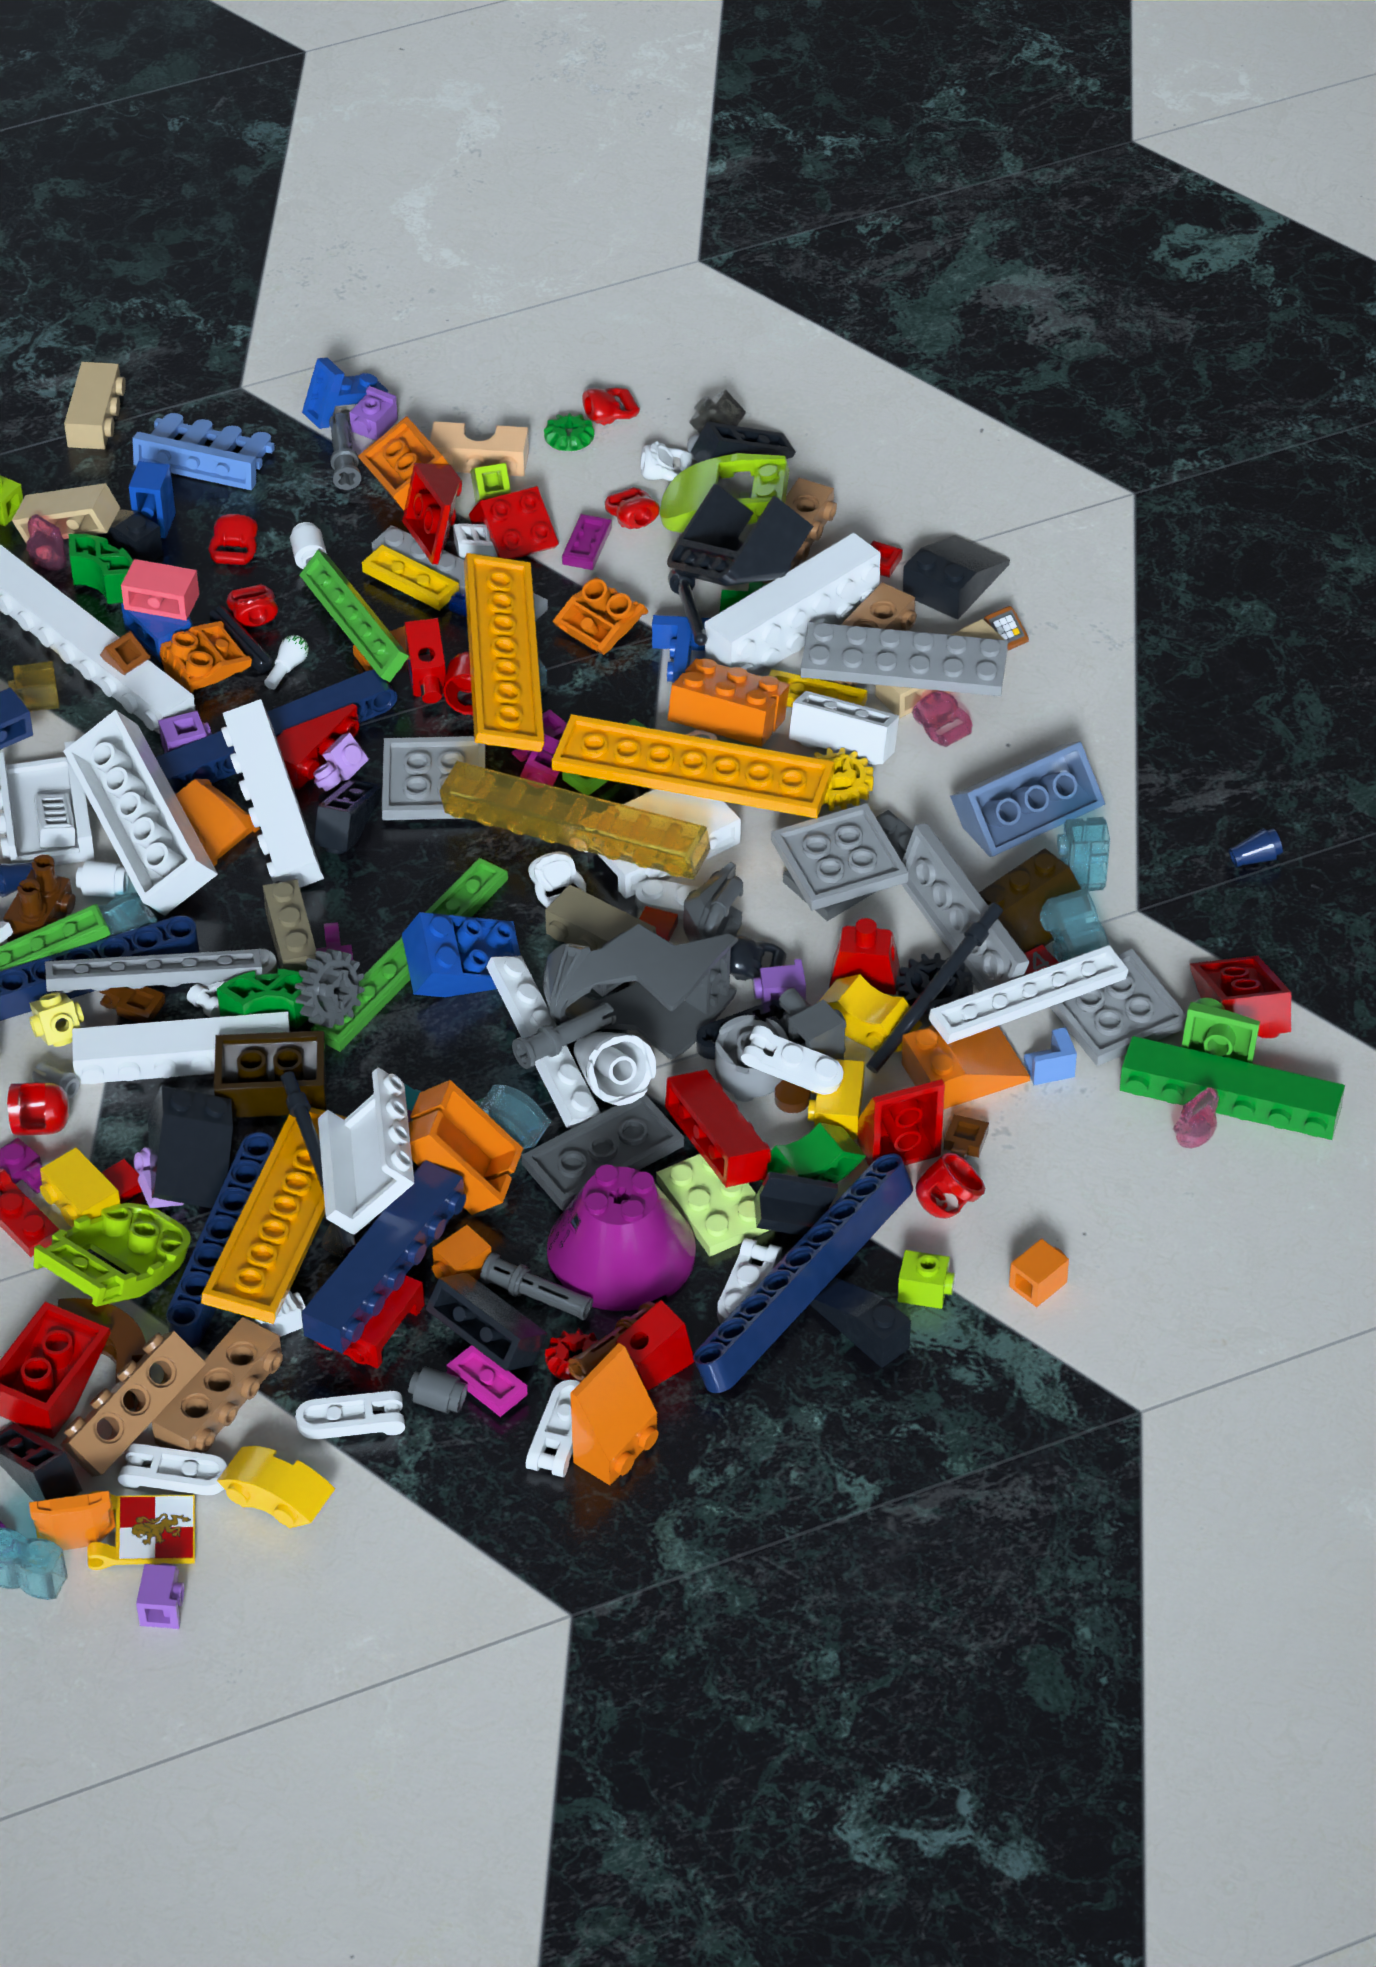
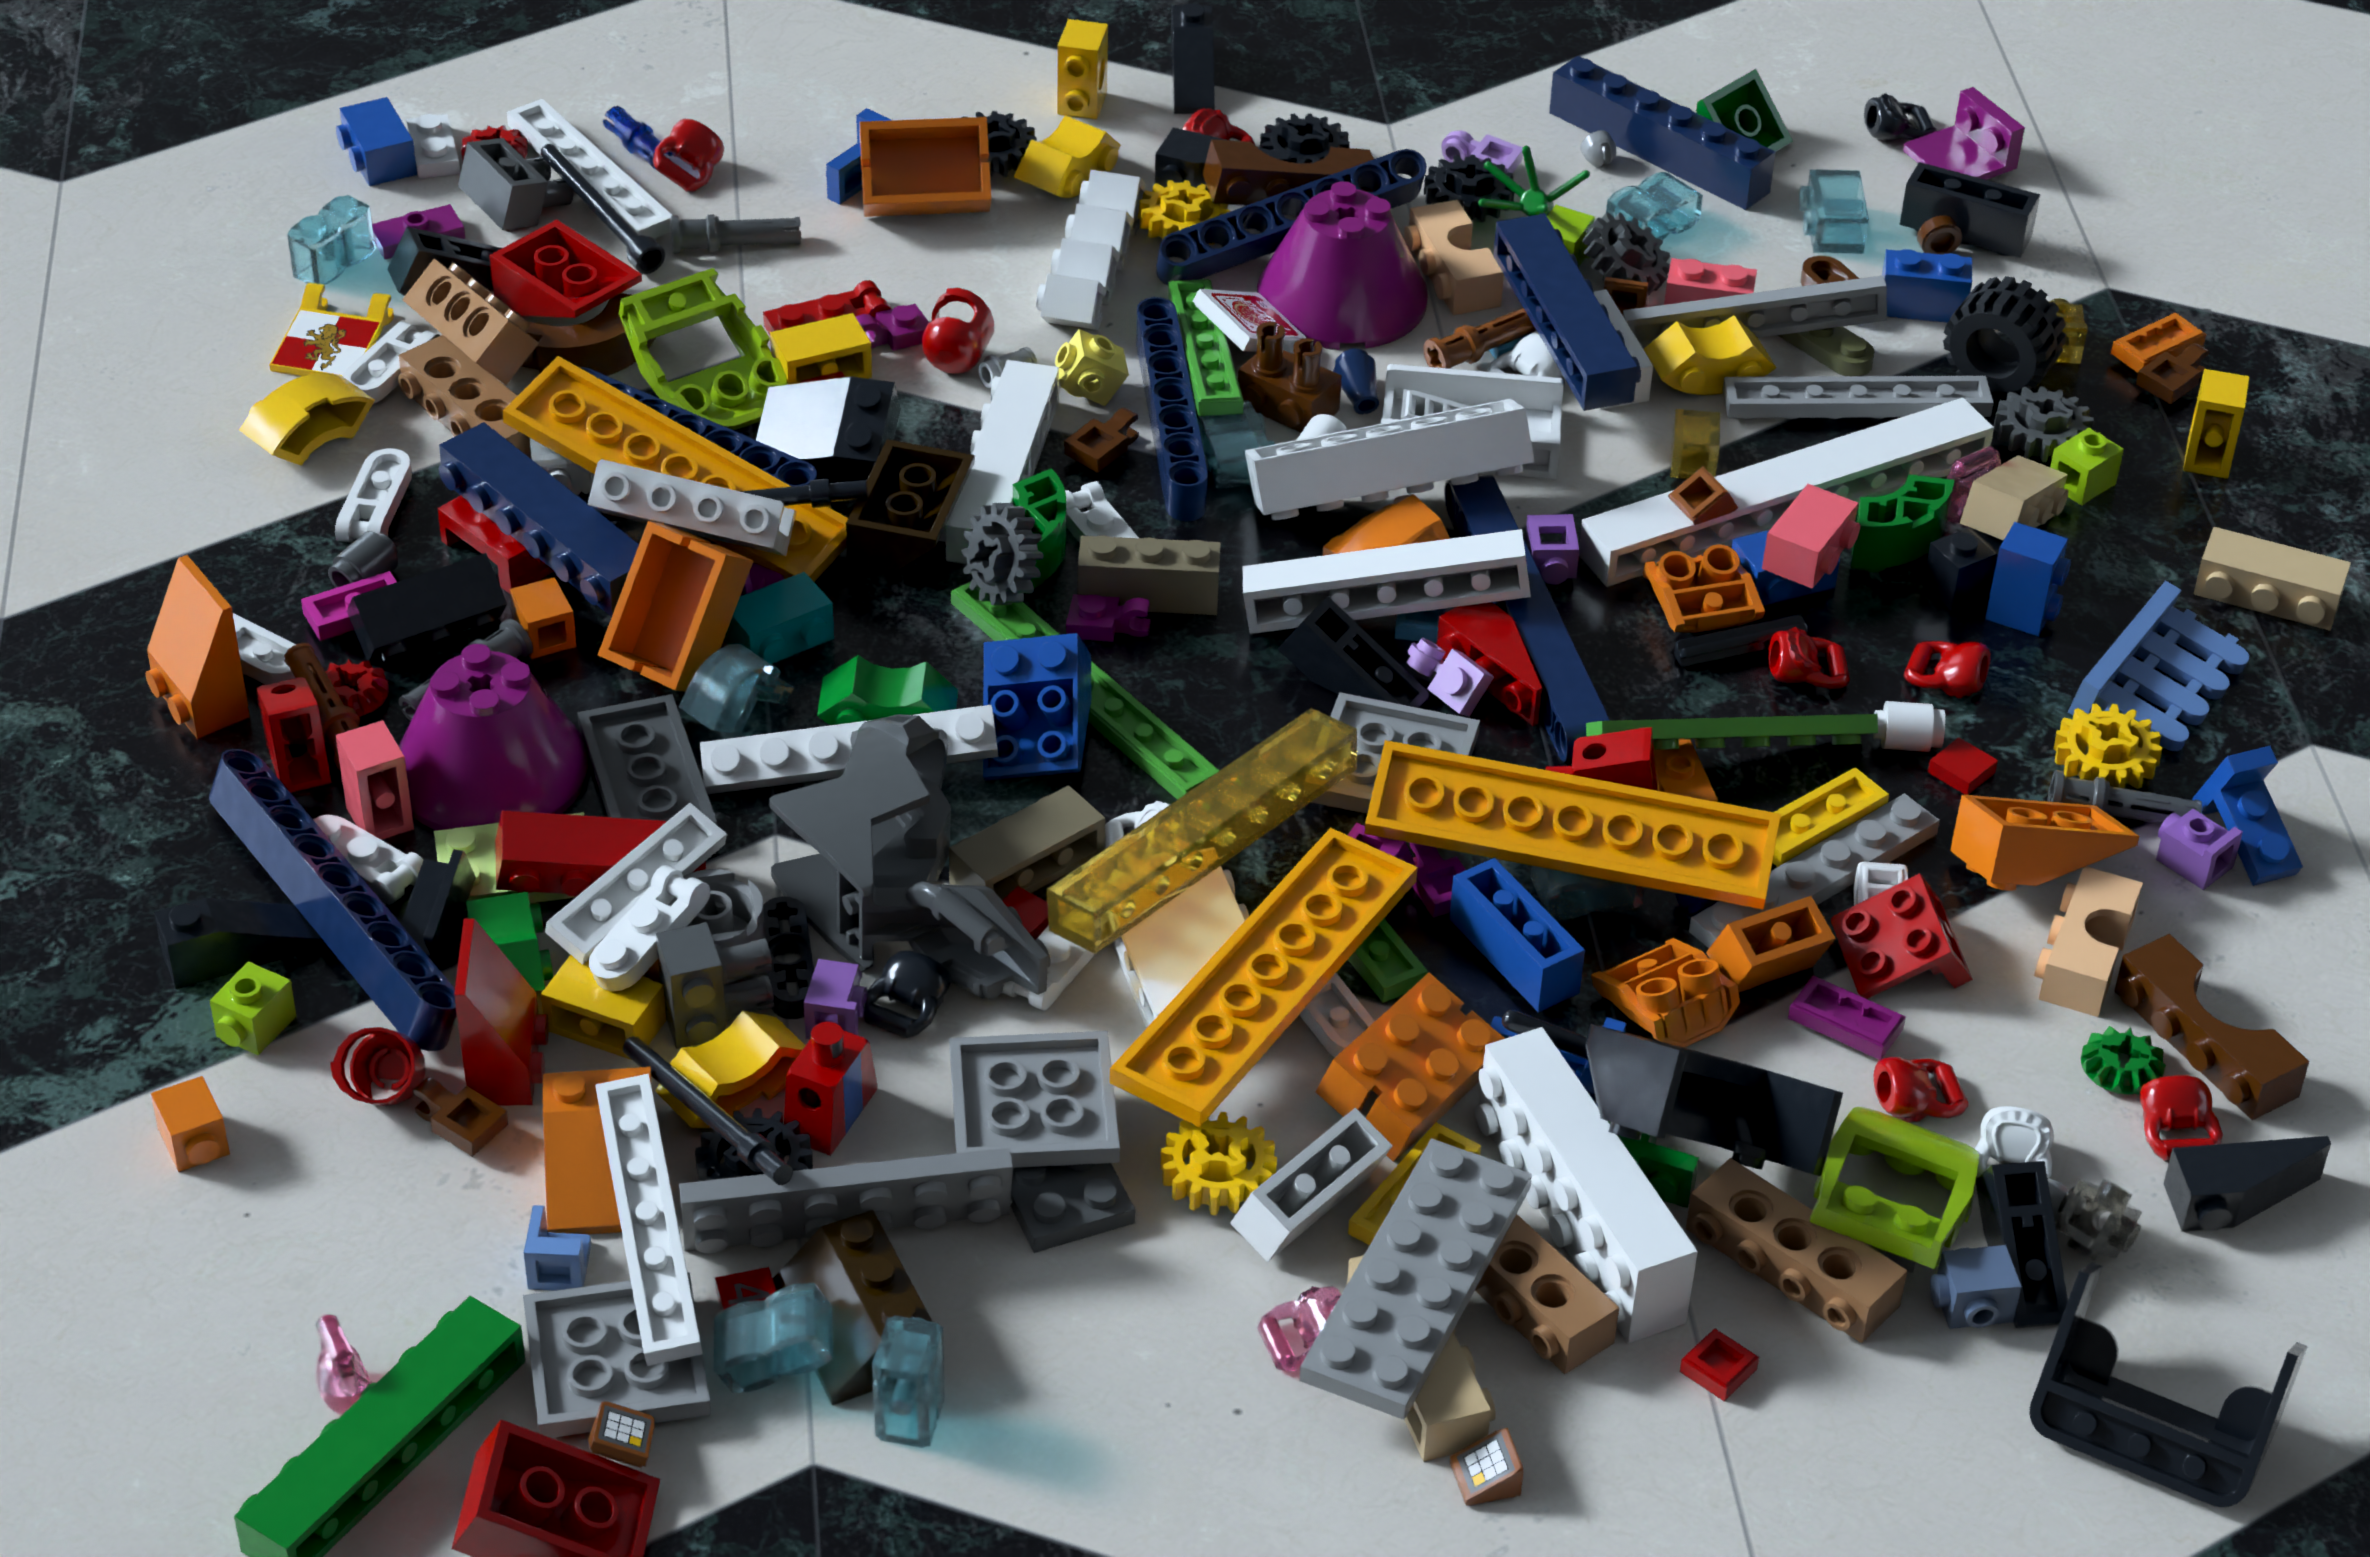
camera: 105 degrees right, 5 degrees down
orange slope [29,1491,116,1551] -> none
light grey plate [45,949,262,993] -> none
medium lavender brick [136,1563,184,1629] -> none
white piece [264,635,309,690] -> none
red slope [402,463,462,565] -> none
lime brick [470,463,511,502] -> none
dark grey pin [512,1002,616,1069] -> none
white cone [574,1032,656,1106] -> none
black slope [903,535,1010,620] -> none
sand blue slope [950,741,1105,857] -> none
bright green slope [1181,998,1260,1063] -> none
none -> coral brick [336,720,414,840]
none -> white plate [545,803,727,965]
none -> slope [588,1401,655,1468]
none -> green brick [817,655,958,725]
none -> blue brick [1449,858,1585,1012]
none -> orange brick [1706,896,1836,992]
none -> red tile [1928,737,1998,795]
none -> sand blue brick [1930,1245,2022,1329]
none -> black windscreen [2029,1262,2308,1507]
none -> yellow gear [2054,703,2162,789]
none -> reddish brown arch [2114,933,2310,1121]
none -> black slope [2163,1136,2331,1232]

